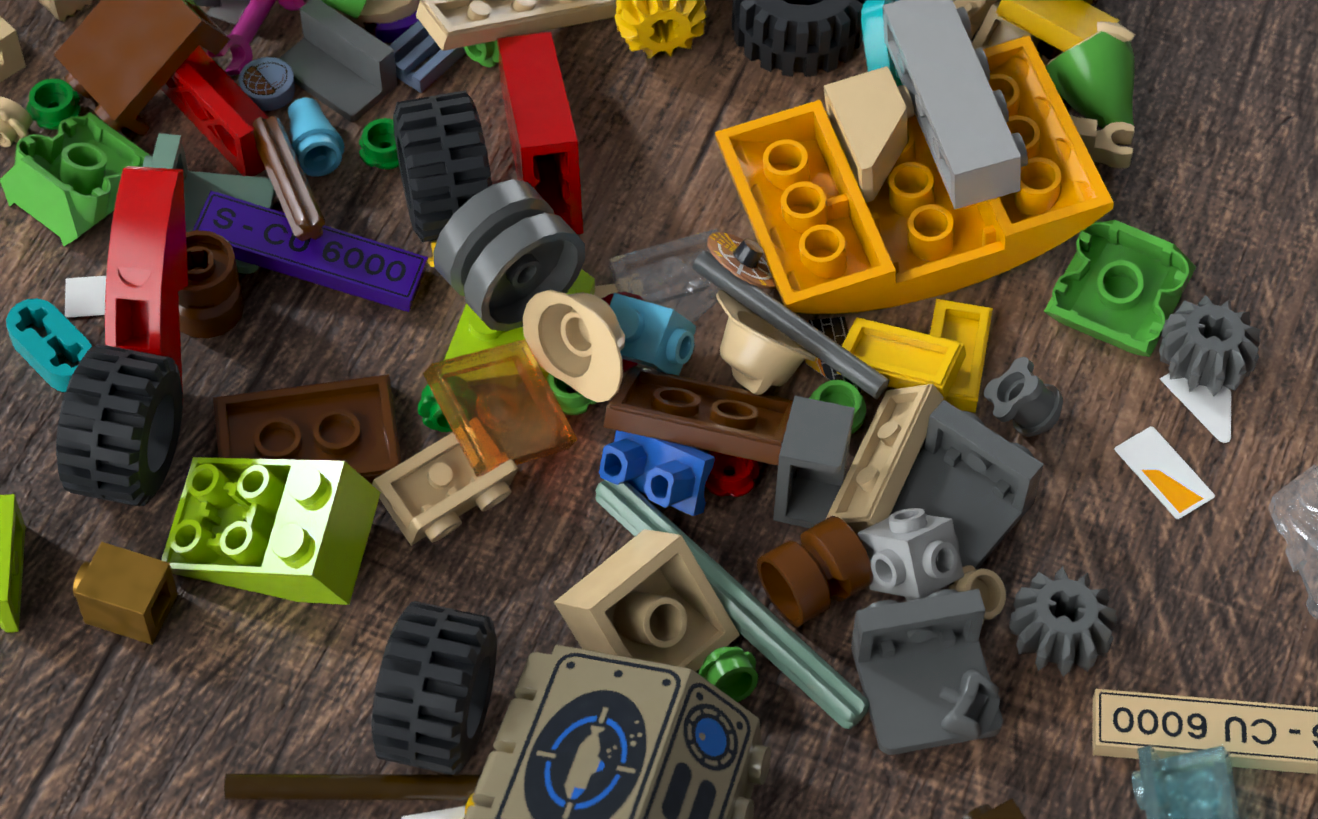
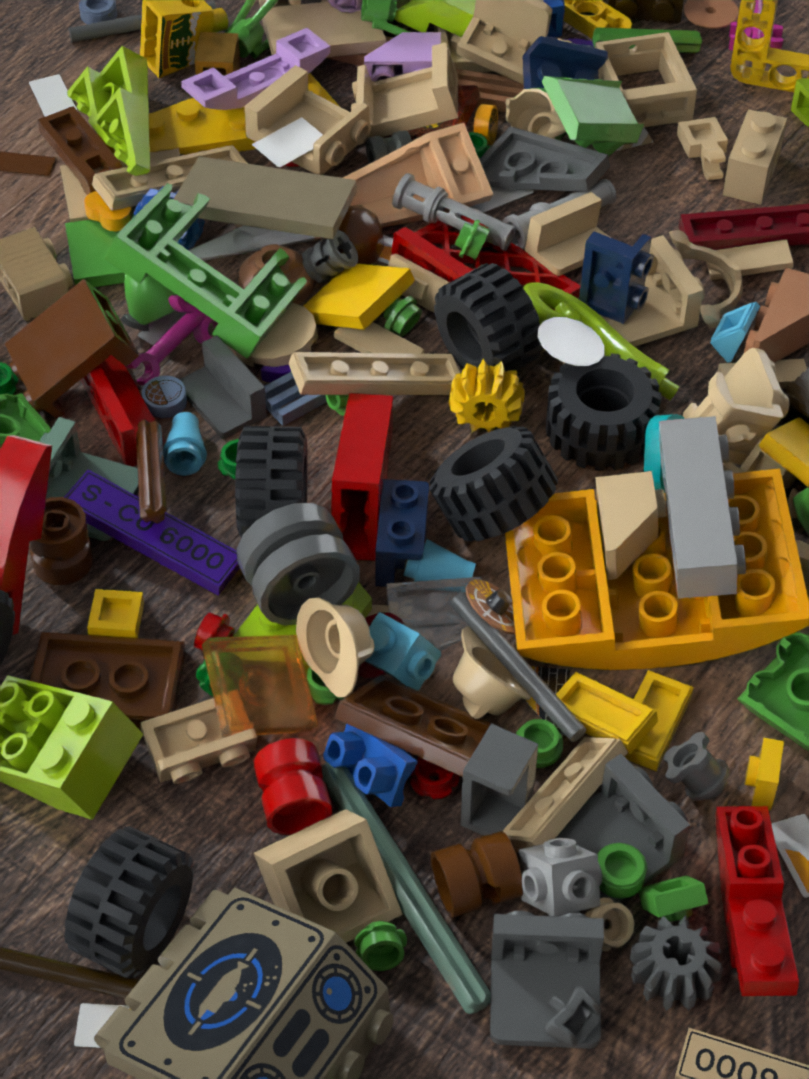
camera: 15 degrees right, 5 degrees down
none -> yellow plate [87,589,144,638]
none -> red plate [194,612,235,657]
none -> red wheel [253,738,332,835]
none -> dark blue bracket [375,479,429,587]
none -> medium azure cone [404,539,476,590]
none -> black tyre [429,426,558,541]
none -> bright green tile [598,843,647,898]
none -> bright green plate [639,875,708,921]
none -> red slope [715,806,799,996]
none -> yellow plate [744,738,784,811]

